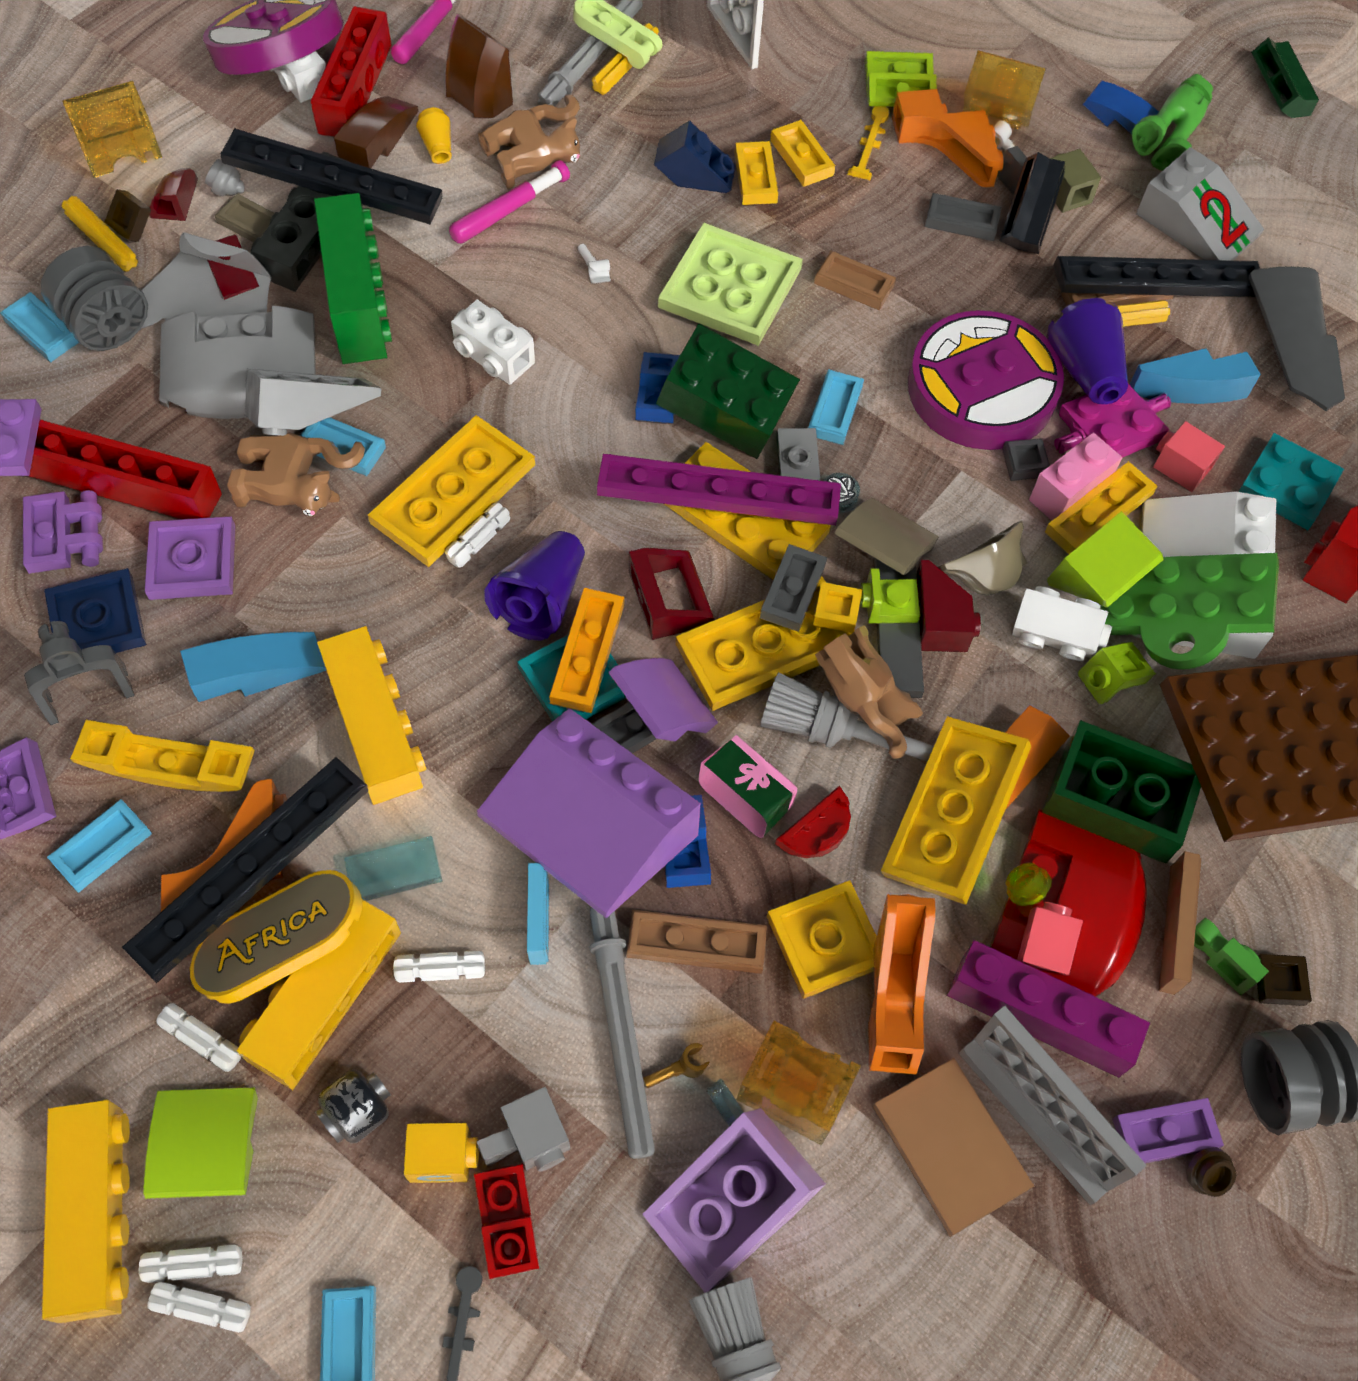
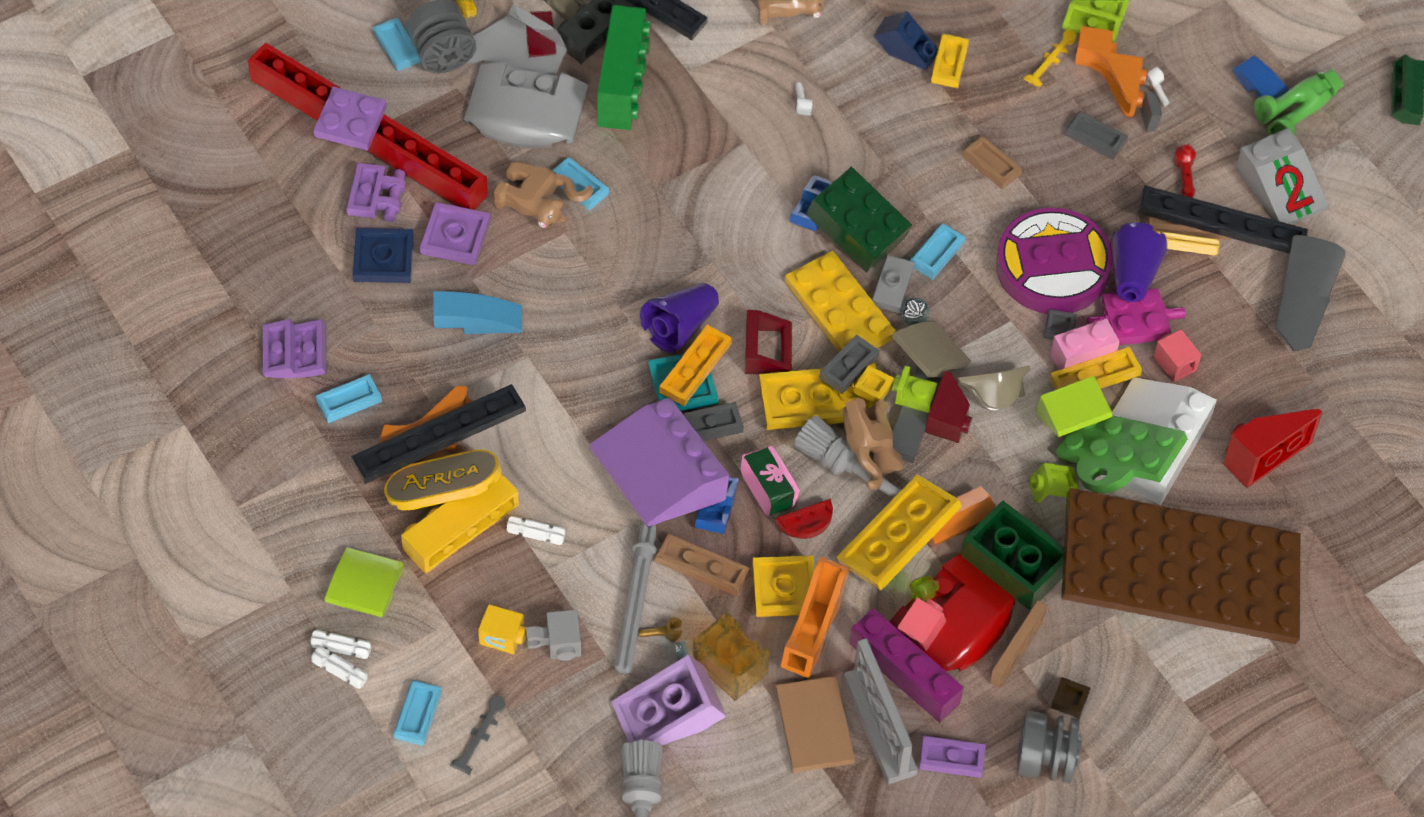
camera: 20 degrees right, 5 degrees down
dark grey piece [24,621,135,725] -> none
yellow brick [42,1100,130,1323] -> none
yellow slope [70,720,255,792] -> none
white axle [156,1003,242,1072] -> none
light grey slope [245,368,381,436] -> none
head [315,1069,391,1143] -> none
yellow brick [317,626,427,805] -> none
clear light blue tile [344,836,443,901] -> none
yellow plate [368,415,536,567] -> none
white axle [445,502,510,568] -> none
dark pink piece [449,160,570,244] -> none
white brick [451,300,535,385] -> none
red slope [474,1163,539,1279] -> none
medium azure tile [527,863,549,965] -> none
magenta plate [597,453,841,526] -> none
medium lavender slope [608,658,718,741] -> none
yellowish green plate [658,223,803,346] -> none
yellow plate [770,120,835,187] -> none
clear yellow brick [964,50,1046,129] -> none
black piece [999,152,1065,254] -> none
white brick [1012,586,1112,661] -> none
olive brick [1050,149,1101,213] -> none
dark azure slope [1129,348,1261,404] -> none
dark brown plate [1187,1147,1236,1197] -> none
bright green plate [1194,918,1269,995] -> none
teal plate [1238,433,1344,530] -> none
none -> red piece [1173,144,1196,198]

